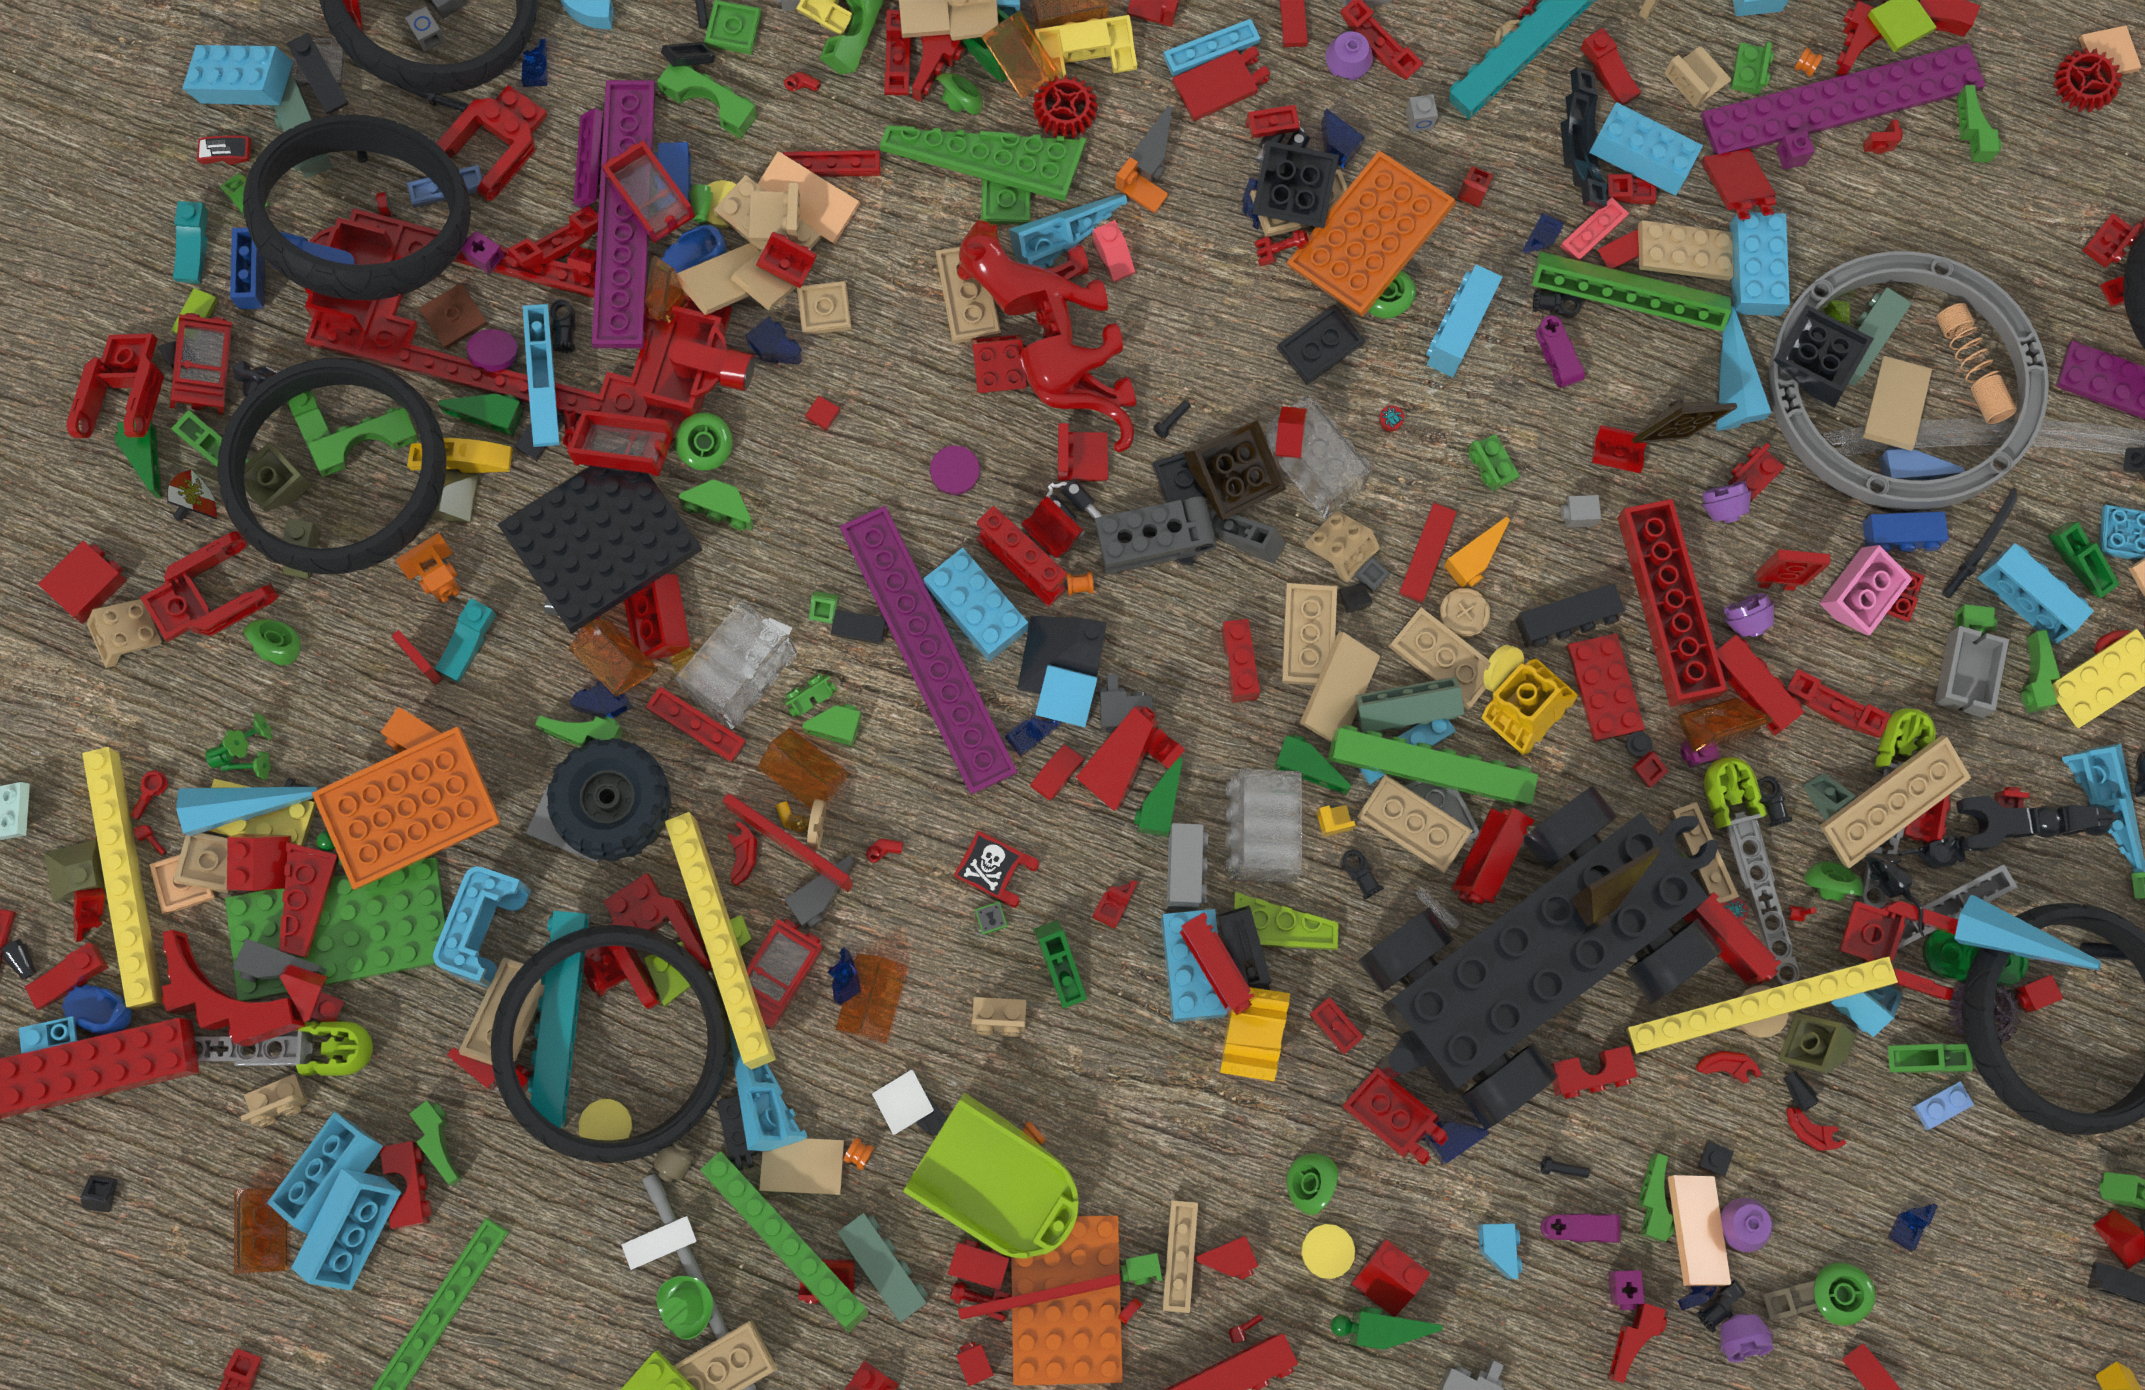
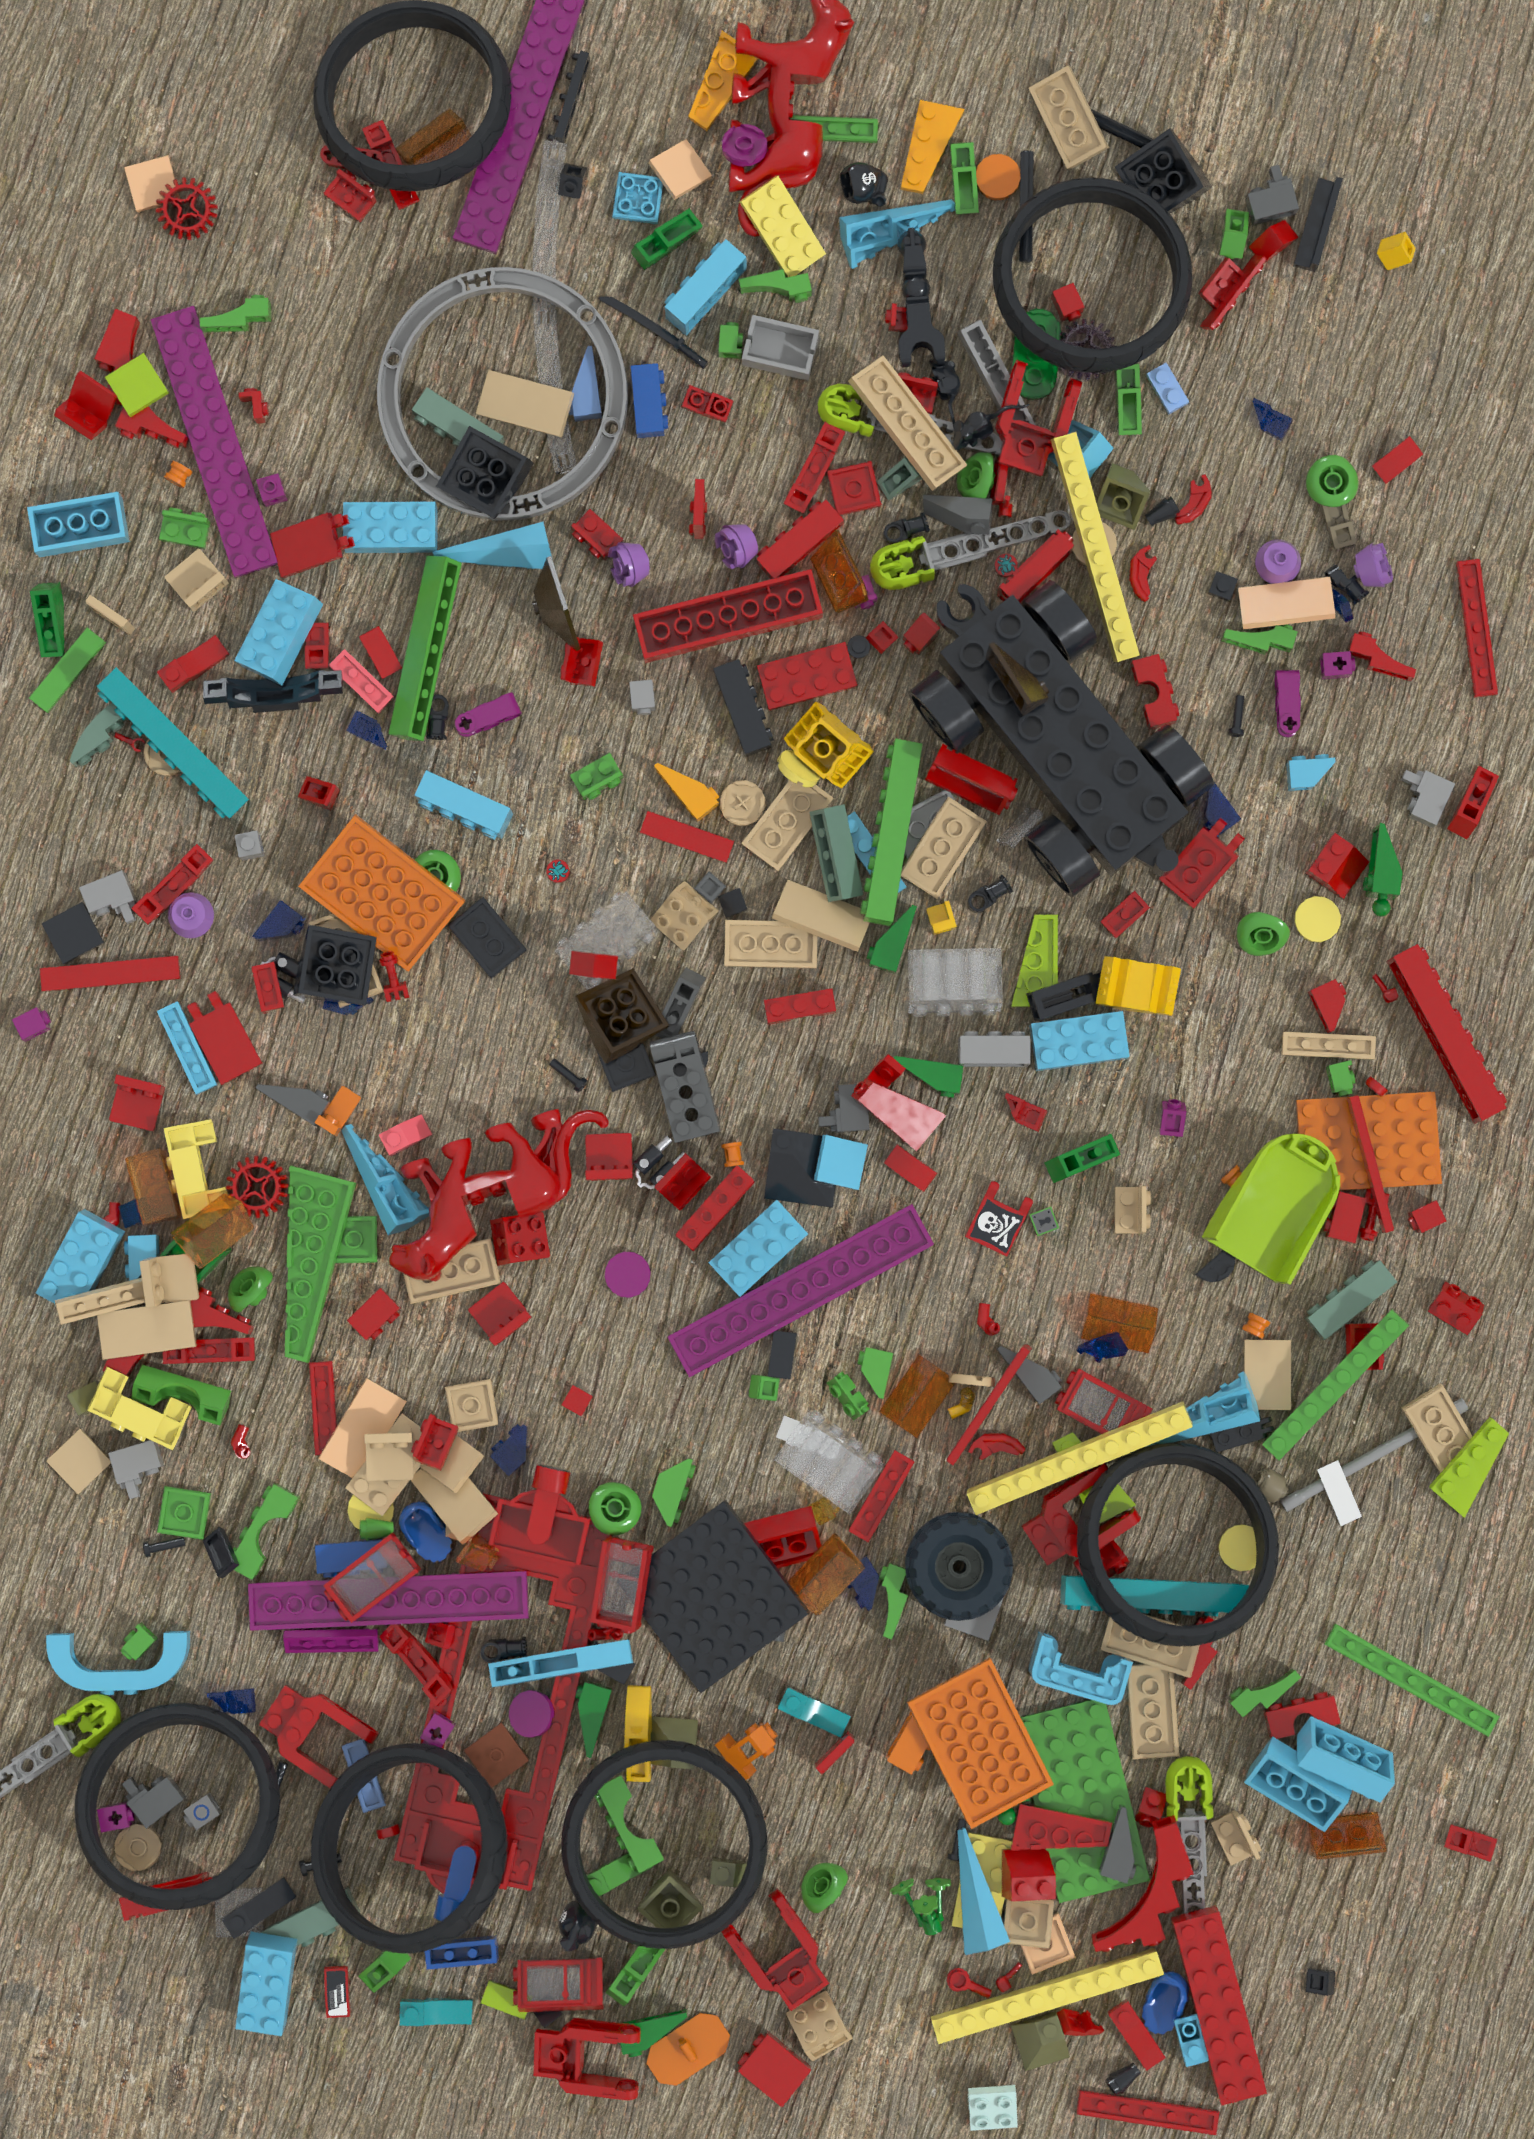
camera: 85 degrees left, 10 degrees up
shield [167,470,217,521] -> none
red slope [279,964,327,1022] -> none
bright green hat [656,1276,713,1340] -> none
white sticker [872,1070,934,1135] -> none
clear blue slope [1005,717,1060,757] -> none
red door [1179,912,1254,1016] -> none
tan plate [1638,220,1734,281] -> none
tan plate [1671,802,1739,903] -> none
bright pink slope [1819,545,1912,635] -> none
clear neon green slope [1824,301,1850,326] -> none
light nougat piece [1936,303,2017,424] -> none
medium azure wedge [1955,895,2101,971] -> none
none -> red brick [347,1288,401,1340]
none -> red bracket [468,1282,533,1346]
none -> orange shield [646,2013,730,2086]
none -> red tile [827,461,882,516]
none -> red slope [903,612,940,655]
none -> dark grey slope [923,495,992,535]
none -> red tile [990,458,1008,506]
none -> tan tile [1127,1664,1179,1759]
none -> magenta bracket [1159,1099,1187,1137]
none -> red bracket [1198,255,1267,330]

